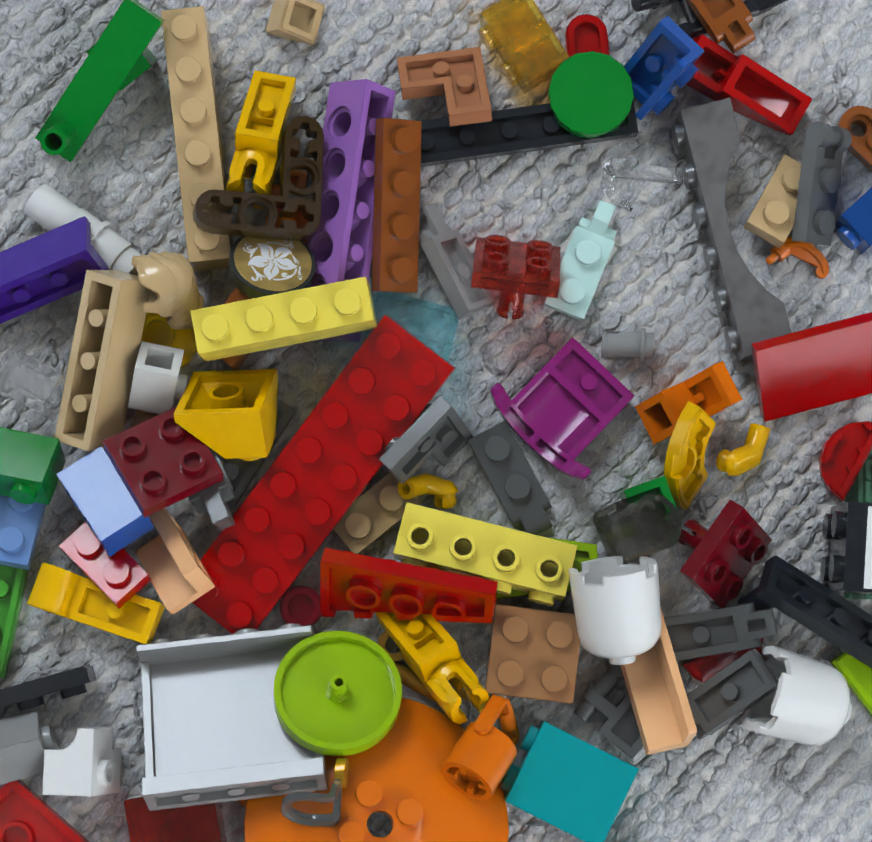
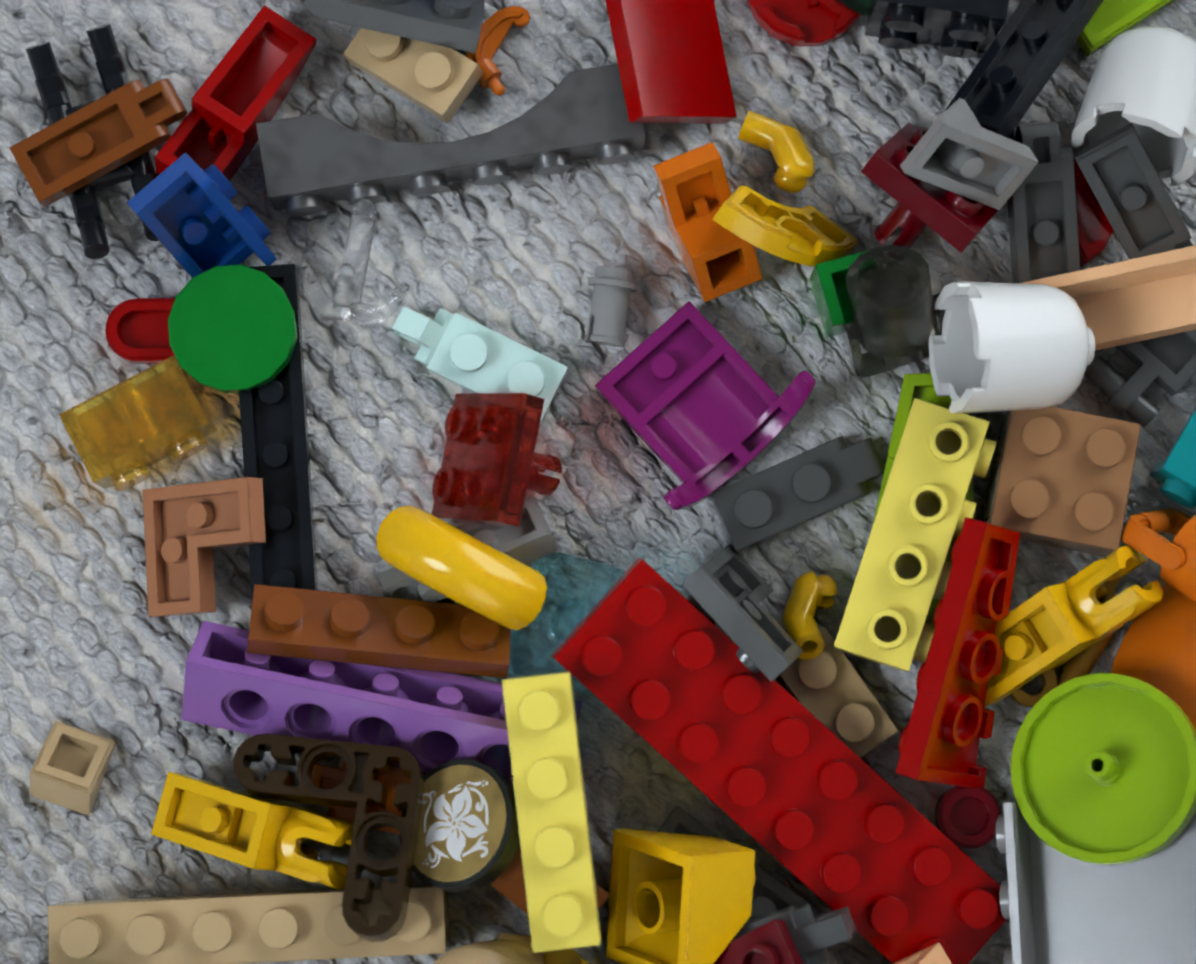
camera: 80 degrees left, 0 degrees up
none -> yellow cylinder [376,505,547,630]
none -> light grey slope [900,98,1039,210]

